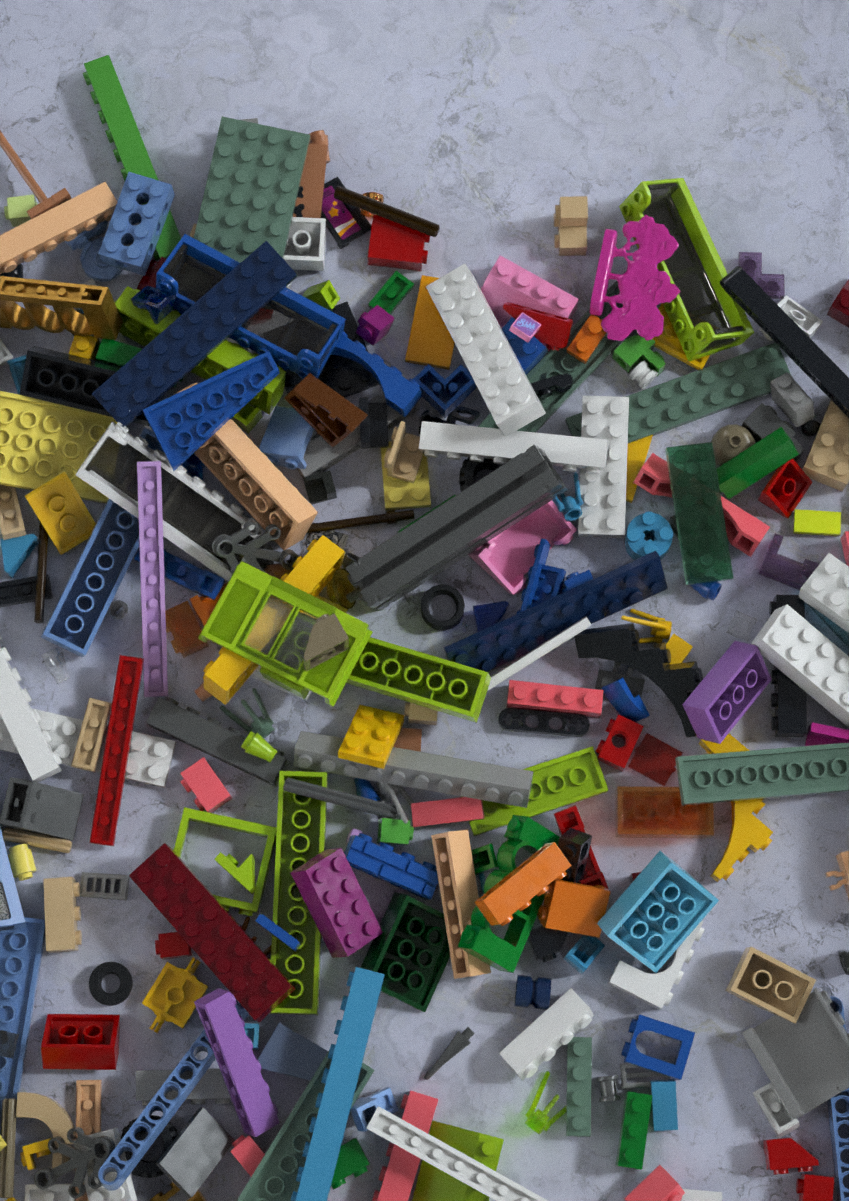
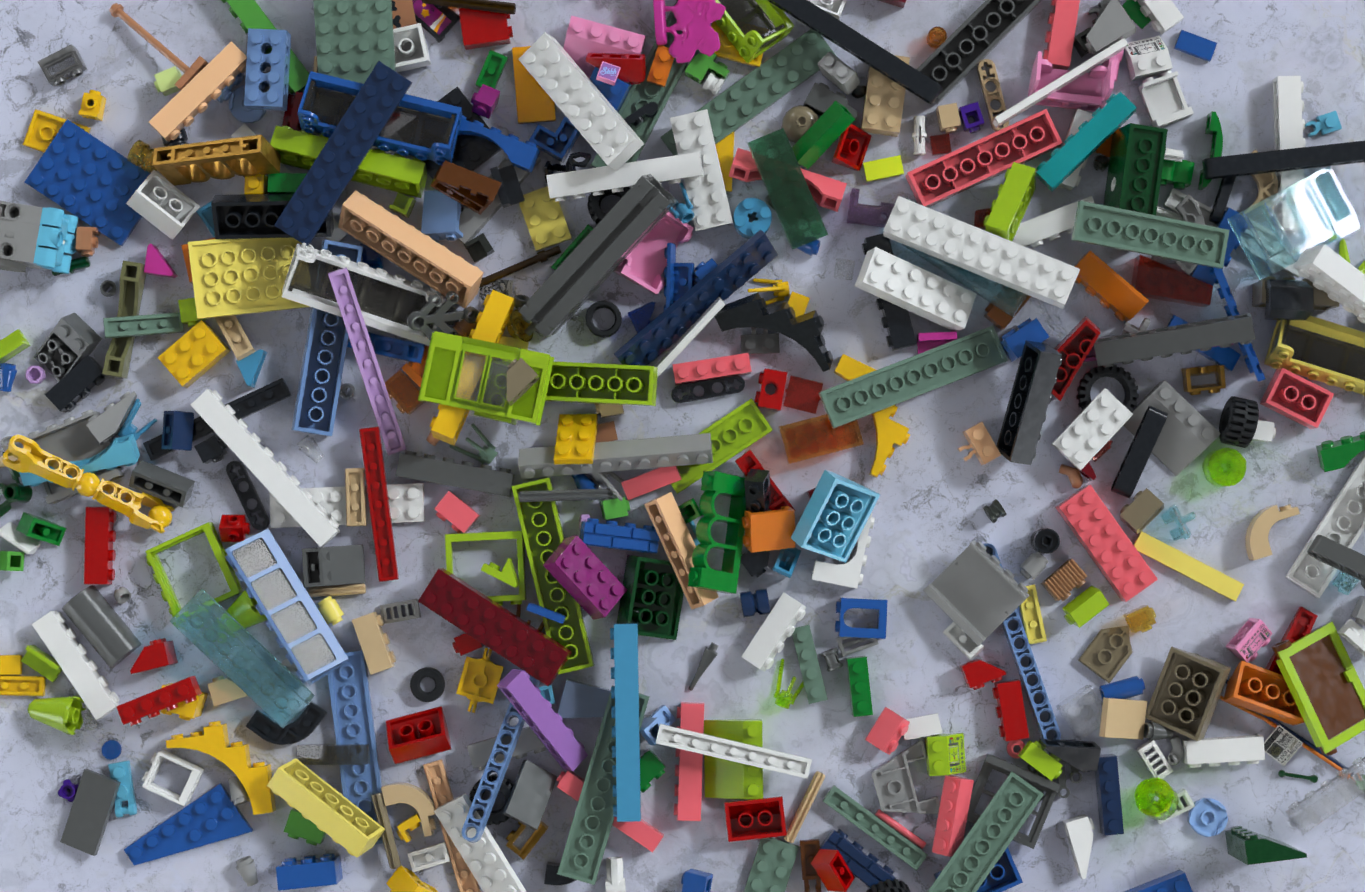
camera: 15 degrees left, 10 degrees up
yellow plate [25,472,96,555] -> none
dark brown bar [34,519,48,623] -> none
dark grey plant [34,1127,116,1199] -> none
clear blue slope [131,286,176,324] -> none
blue wing [143,351,280,471] -> none
lime cone [241,731,277,763] -> none
lime panel [302,280,340,310] -> none
tan bracket [384,421,424,484] -> none
orange brick [475,842,572,926] -> none
blue slope [602,677,650,722] -> none
dark azure tile [650,1079,678,1131] -> none
medium lavender brick [682,641,772,744] -> none
tan slope [725,947,816,1024] -> none

